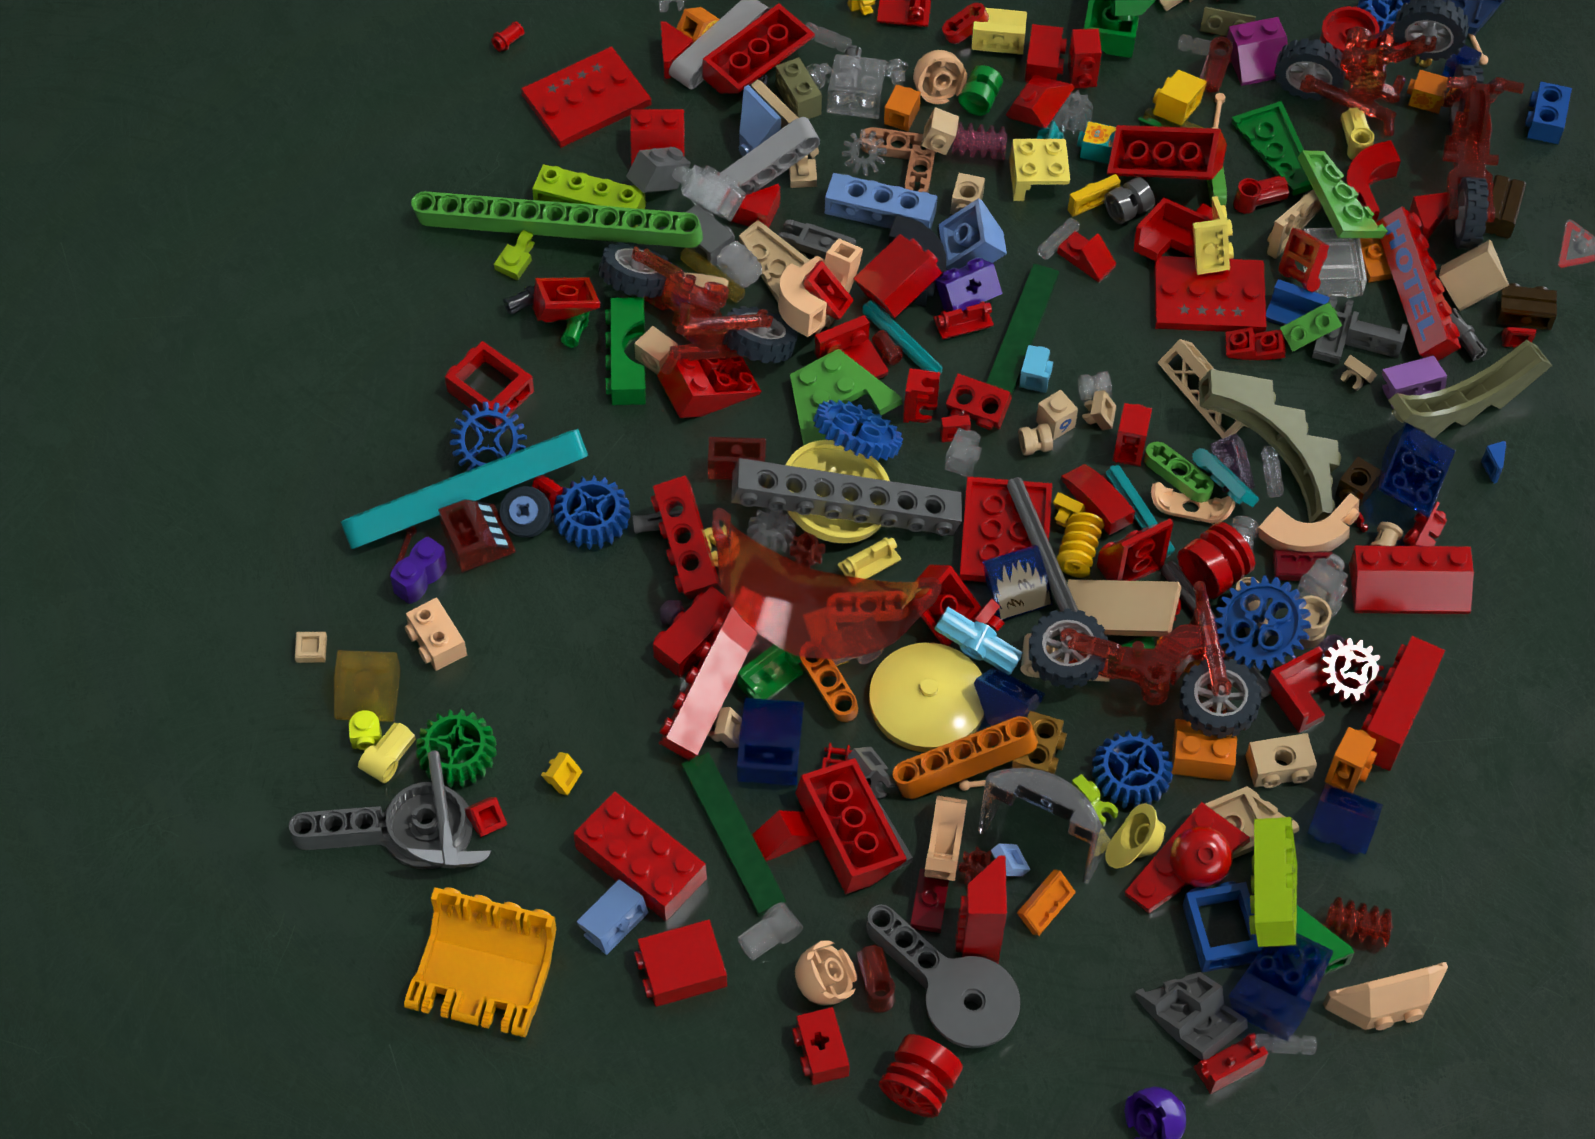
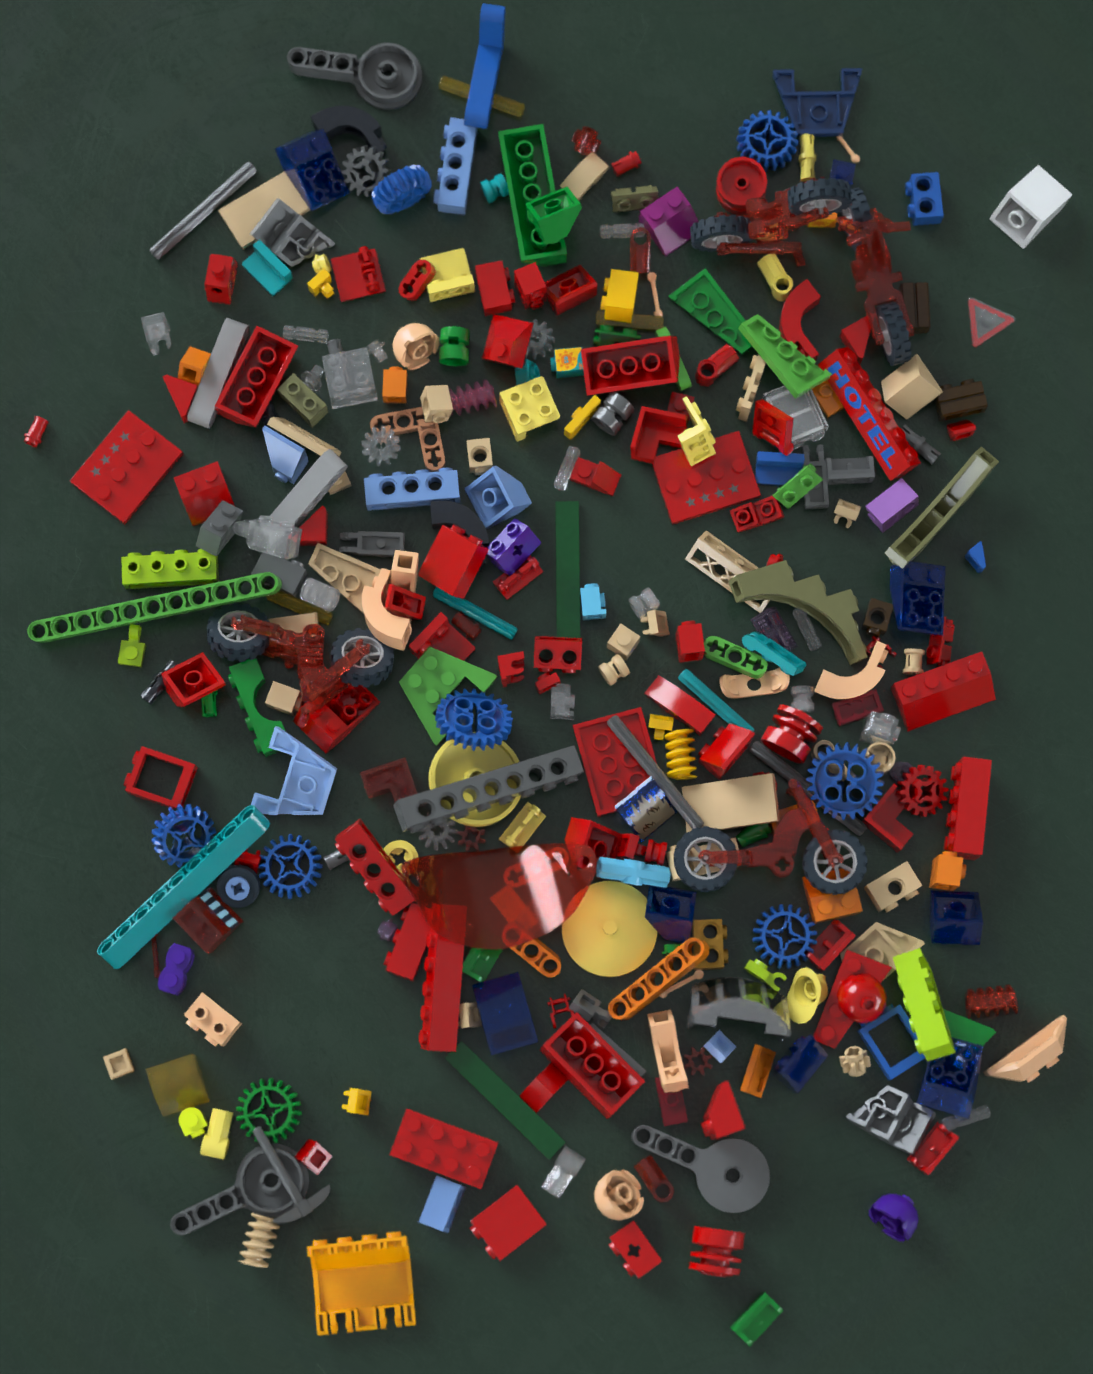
camera: 20 degrees left, 20 degrees up
none -> tan piece [239,1213,280,1268]
none -> light blue wing [251,726,337,815]
none -> red slope [545,265,597,316]
none -> red wheel [644,839,668,866]
none -> clear blue slope [773,1034,828,1094]
none -> red hinge [805,919,856,973]
none -> tan gear [840,1046,871,1077]

